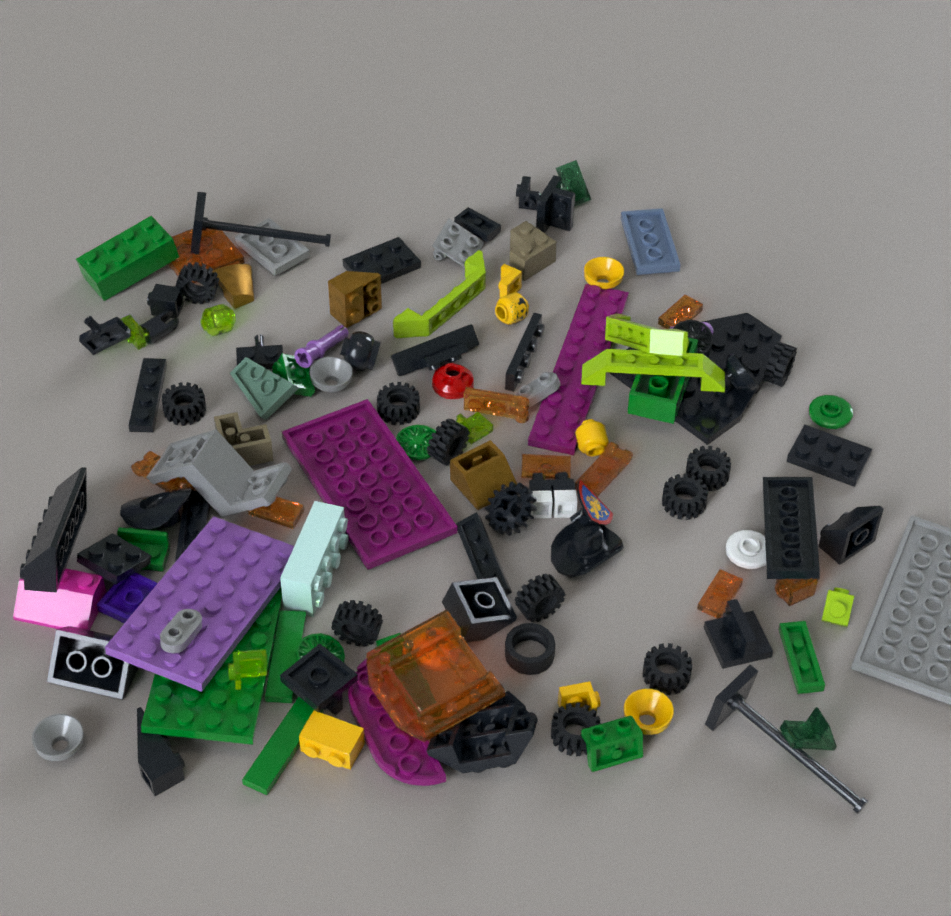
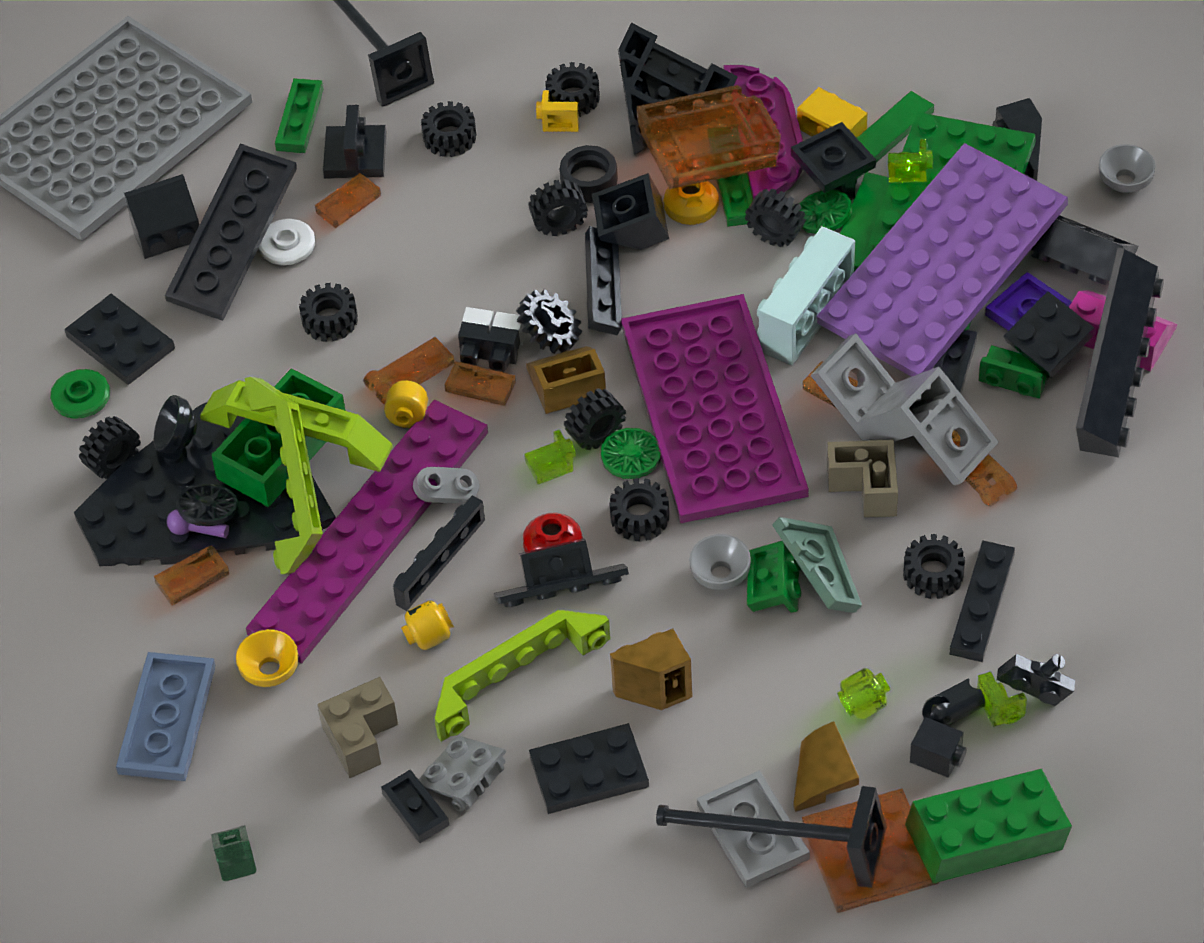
camera: 160 degrees left, 5 degrees up
black hat [120,488,192,530] -> none
light grey plate [160,609,202,653] -> none
black tyre [176,262,219,304] -> none
black plate [236,334,283,369] -> none
medium lavender pin [294,325,349,368] -> none
black piece [340,331,381,371] -> none
clear orange plate [464,387,529,423] -> none
yellow bracket [498,264,522,298] -> none
black bracket [516,176,541,210] -> none
black bracket [536,175,575,233] -> none
black hat [551,521,624,578] -> none
shield [570,479,613,526] -> none
green bracket [581,716,643,772] -> none
yellow piece [624,689,674,735] -> none
black tyre [686,446,731,491] -> none
clear green slope [779,707,837,751] -> none
lime bracket [821,587,854,627] -> none

